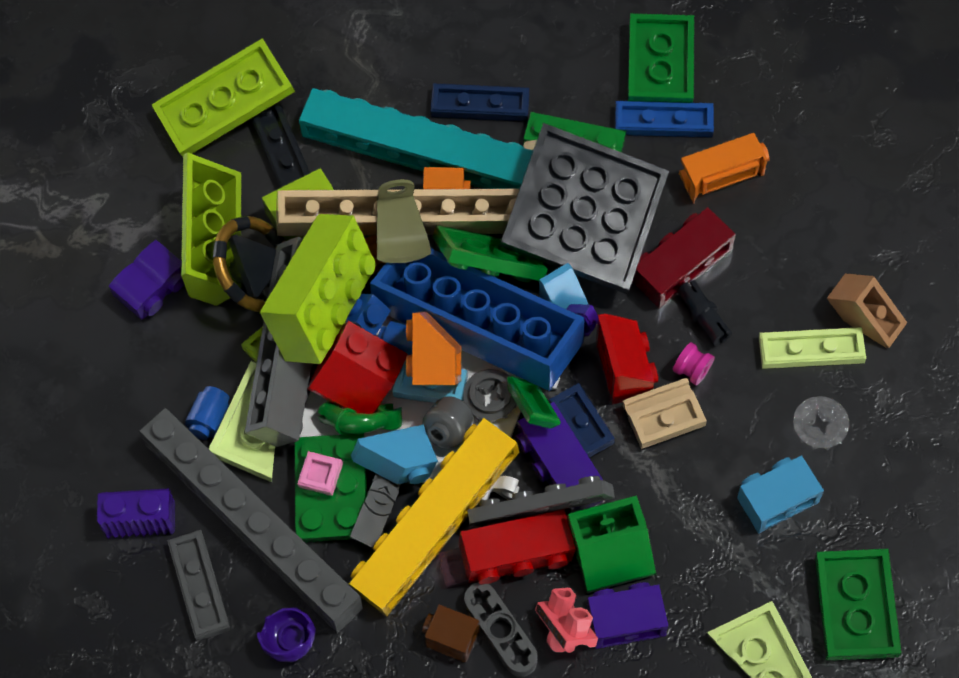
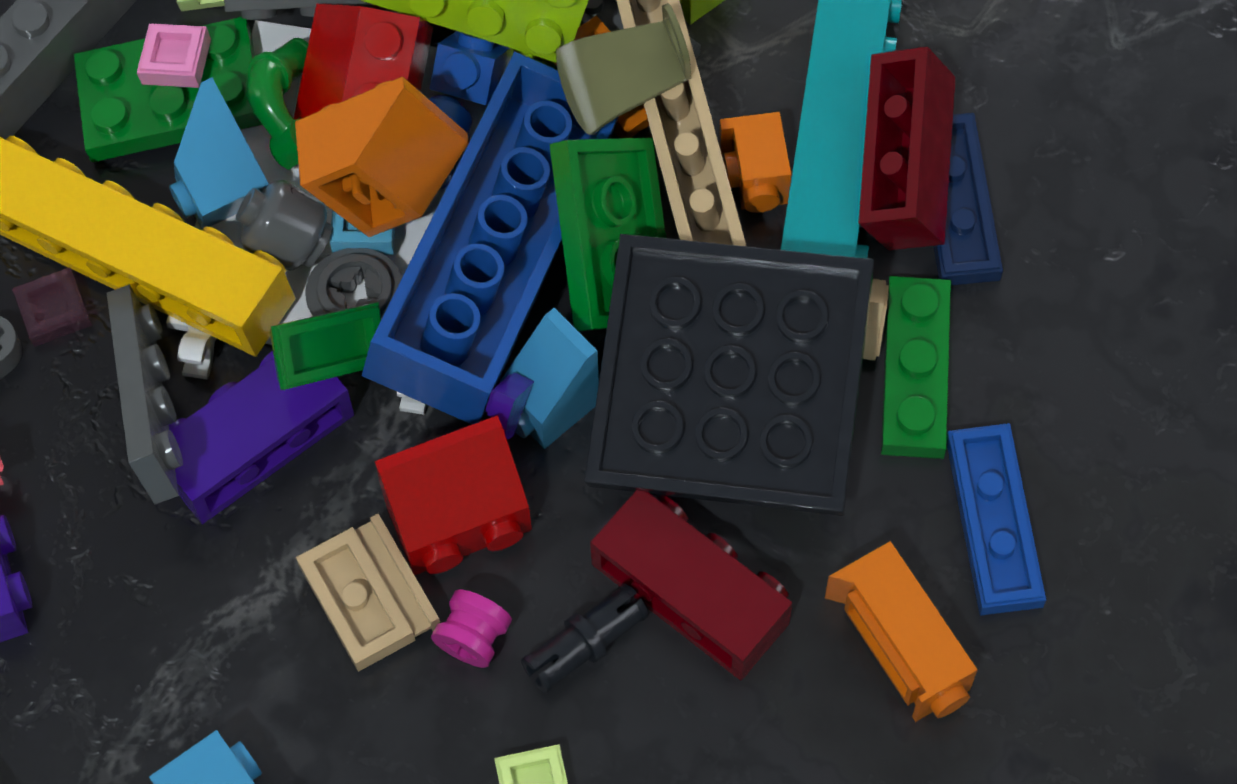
camera: 80 degrees right, 0 degrees up
dark grey piece [350,474,401,547] -> none
red brick [458,509,576,585] -> none
dark blue plate [549,383,615,458] -> none
green slope [567,495,656,593] -> none
green plate [628,13,694,103] -> none
none -> dark red brick [858,46,956,250]

